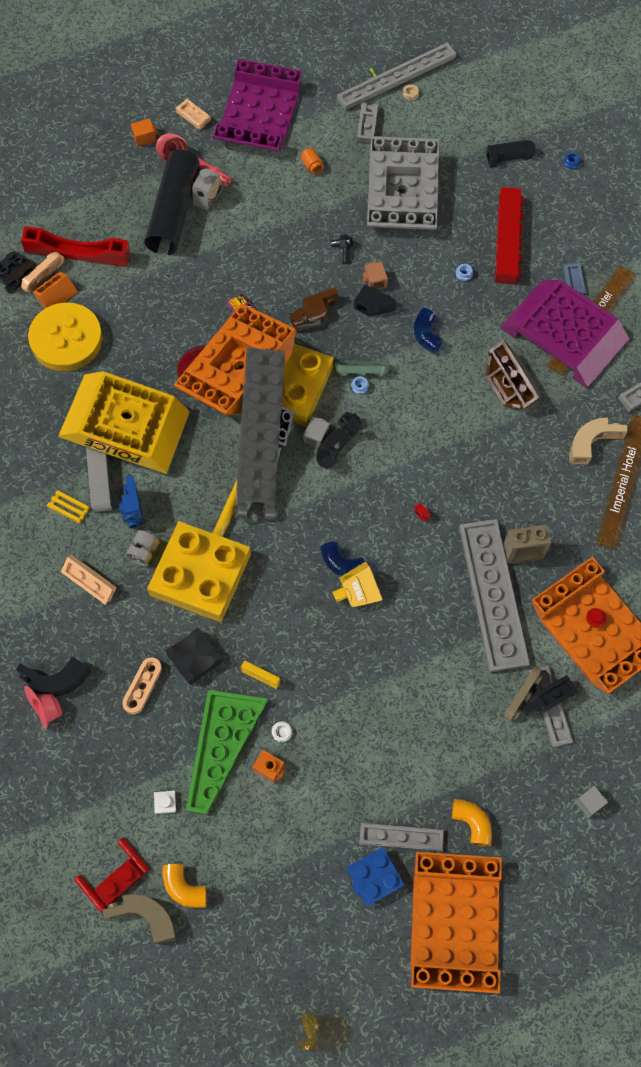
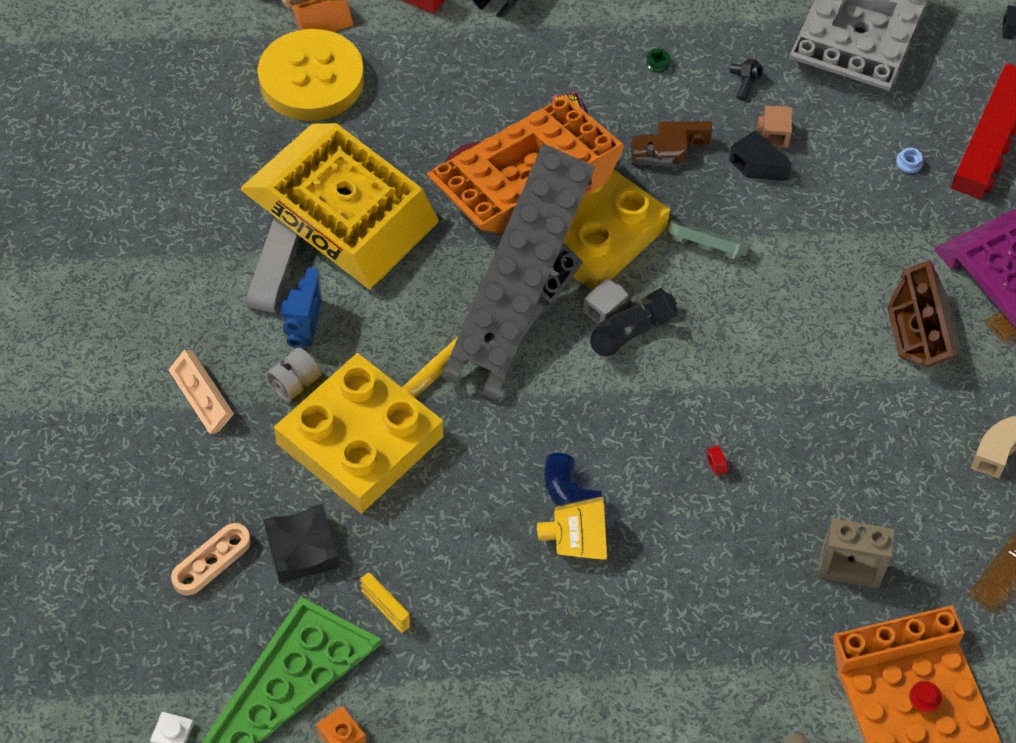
camera: 20 degrees right, 10 degrees down
black arch [16,657,92,697] -> none
coral piece [24,686,62,729] -> none
yellow tile [47,490,90,524] -> none
white tile [272,722,292,743] -> none
light blue plate [351,377,369,394] -> none
clear blue cylinder [413,308,443,354] -> none
light grey plate [459,519,530,673] -> none
none -> dark green bush [646,48,670,73]

